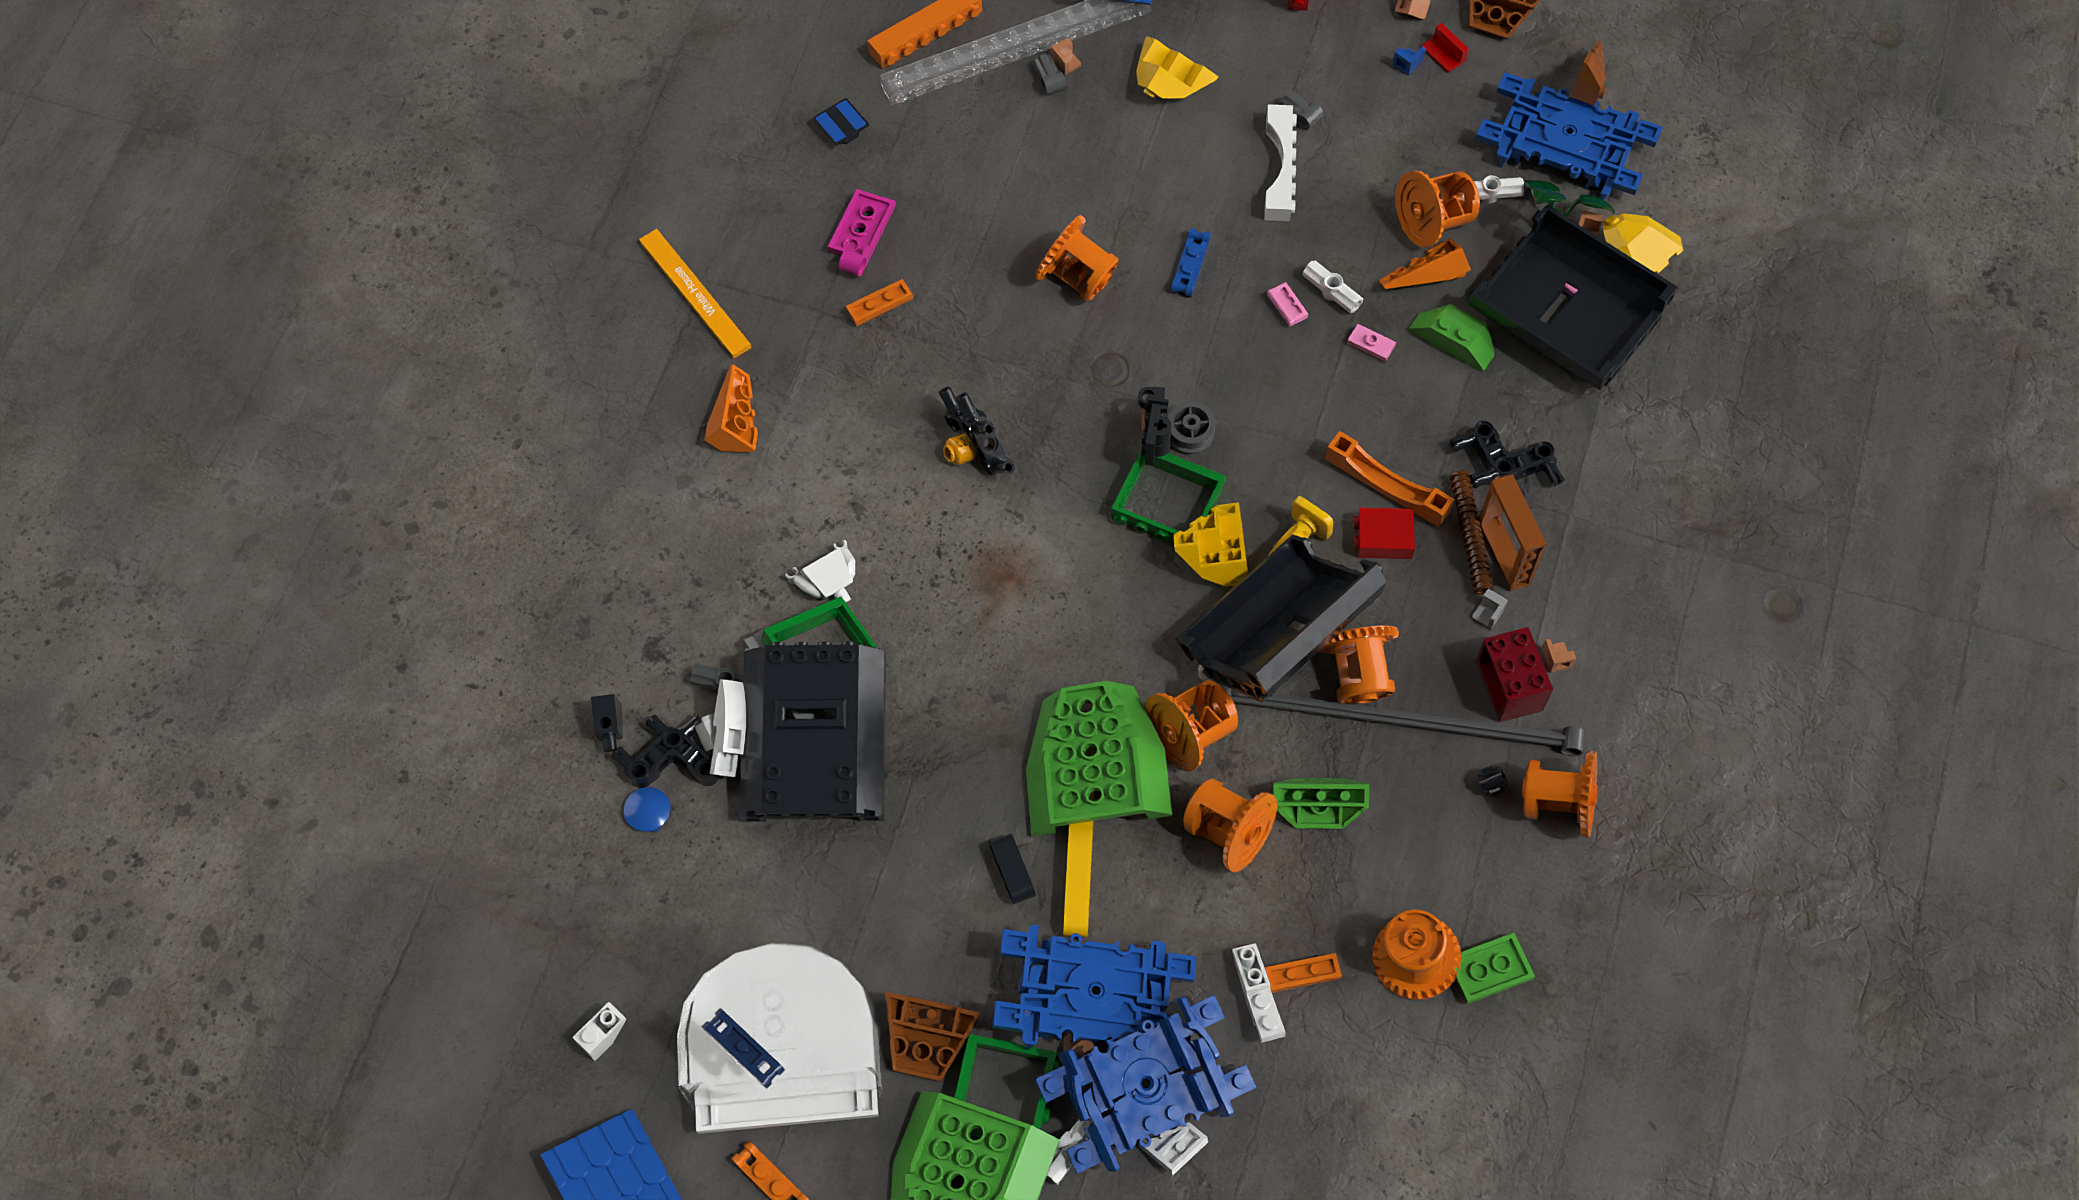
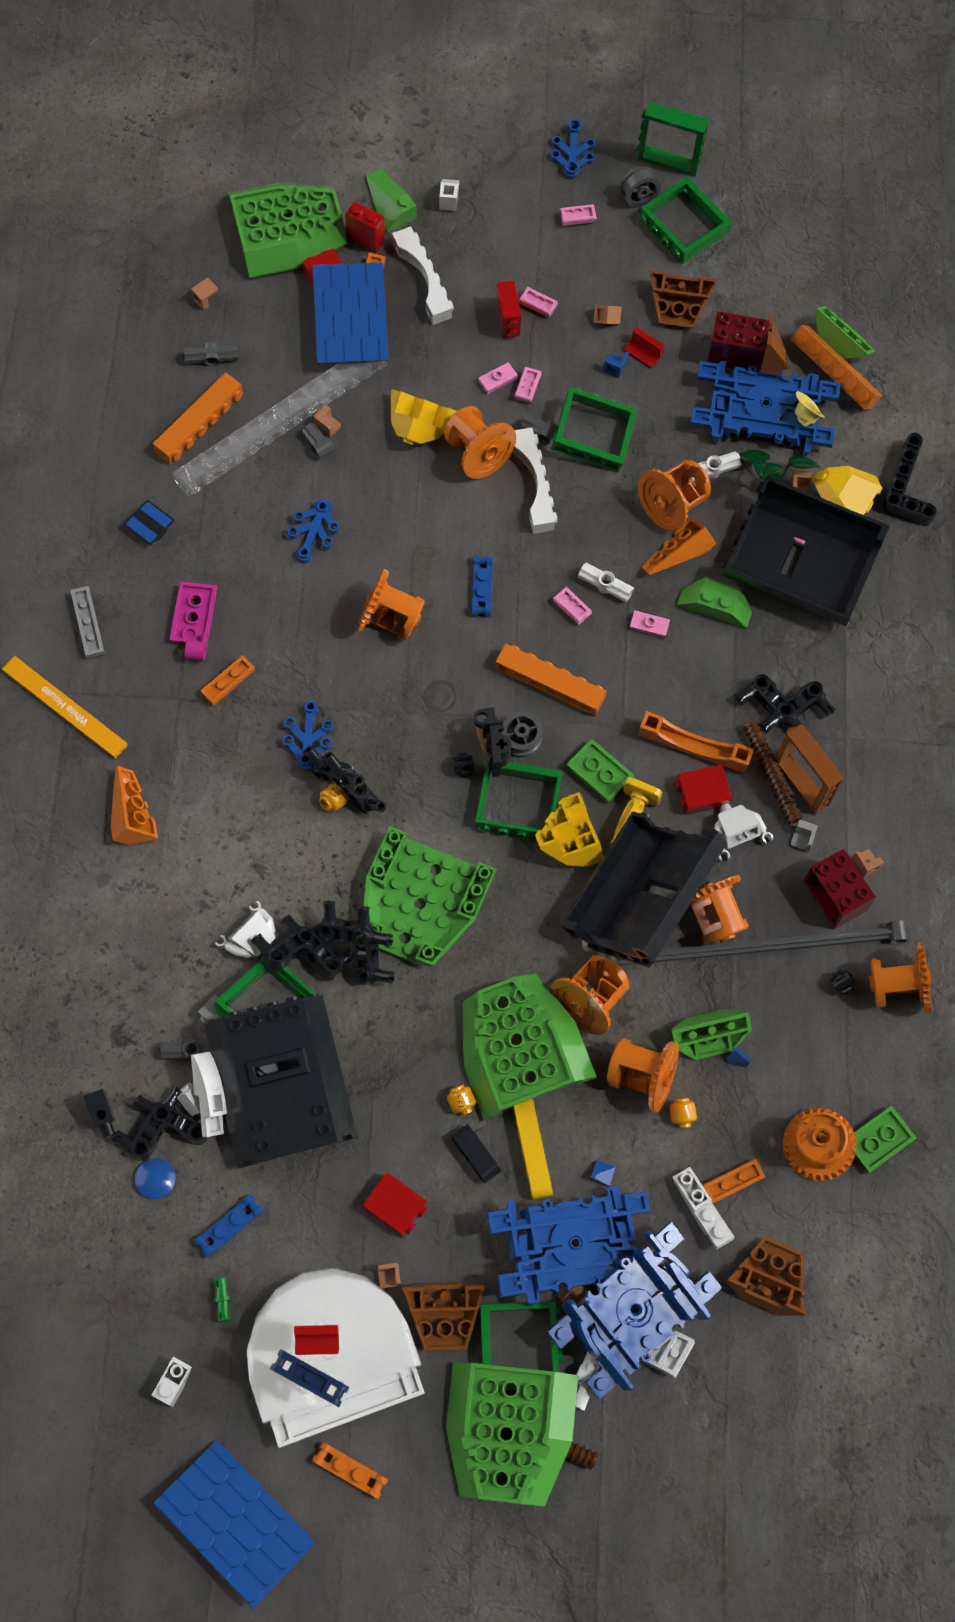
camera: 20 degrees left, 5 degrees up
none -> light grey plate [70,586,105,658]
none -> blue plate [193,1194,264,1258]
none -> green pin [214,1278,231,1323]
none -> black pin [251,914,354,981]
none -> blue plant [282,701,334,770]
none -> blue plant [287,499,339,564]
none -> red panel [294,1325,339,1355]
none -> black pin [318,900,395,985]
none -> red brick [363,1172,428,1237]
none -> bright green wedge [364,826,497,966]
none -> nougat panel [378,1263,401,1290]
none -> orange piece [444,406,516,479]
none -> light orange head [447,1084,476,1116]
none -> black gear [453,752,474,777]
none -> bright pink plate [478,362,518,394]
none -> orange brick [495,644,606,716]
none -> bright pink plate [514,367,542,404]
none -> green window [551,387,637,472]
none -> bright green plate [566,739,634,803]
none -> blue slope [590,1160,616,1186]
none -> light orange head [669,1098,697,1128]
none -> dark red container [707,311,770,373]
none -> white torso [714,803,773,862]
none -> blue slope [725,1047,751,1067]
none -> dark orange wedge [726,1237,805,1316]
none -> orange brick [790,325,883,409]
none -> light yellow piece [795,391,825,427]
none -> bright green wedge [815,306,875,359]
none -> black beam [882,432,937,526]

